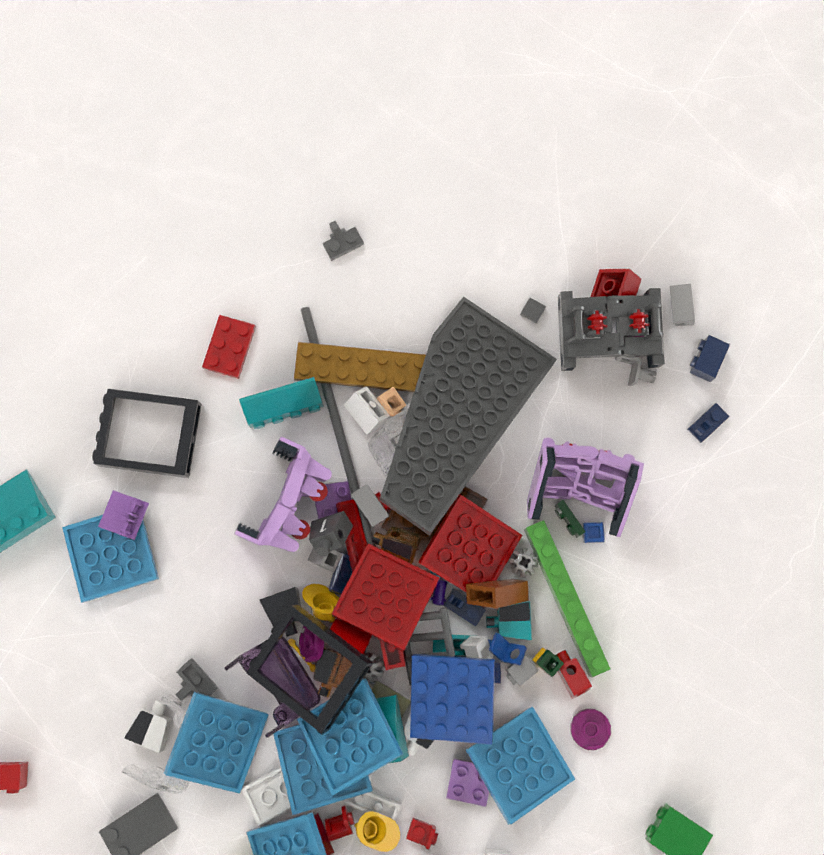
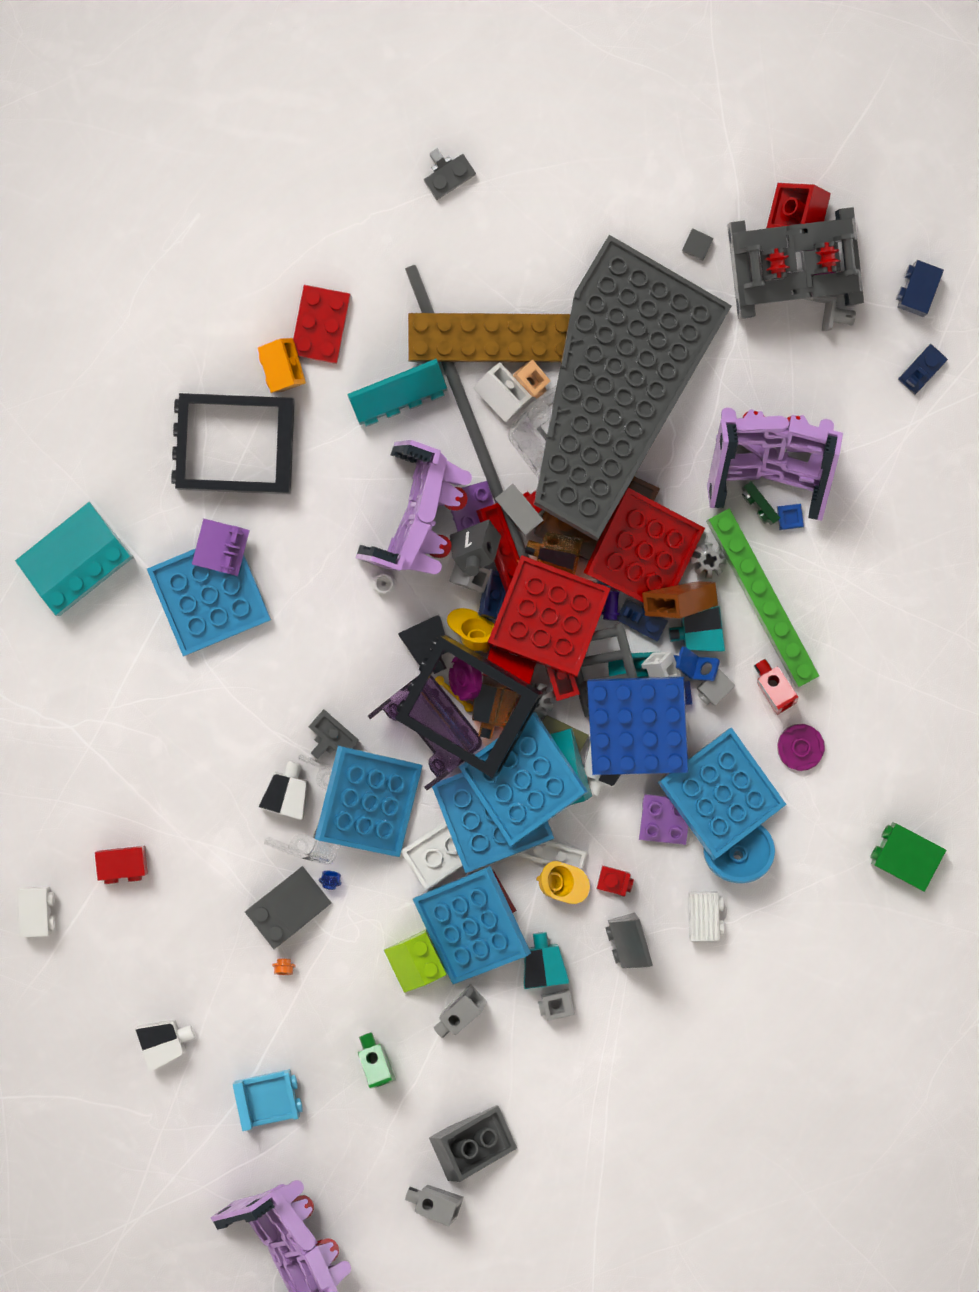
camera: 10 degrees left, 10 degrees up
red bracket [325,805,355,842] -> none
dark green leg [532,647,564,678] -> none
light grey hinge [670,283,695,326] -> none
none -> light orange brick [257,338,306,393]
none -> clear blue plate [318,870,342,890]
none -> white plate [372,572,395,595]
none -> dark azure dish [703,825,775,883]

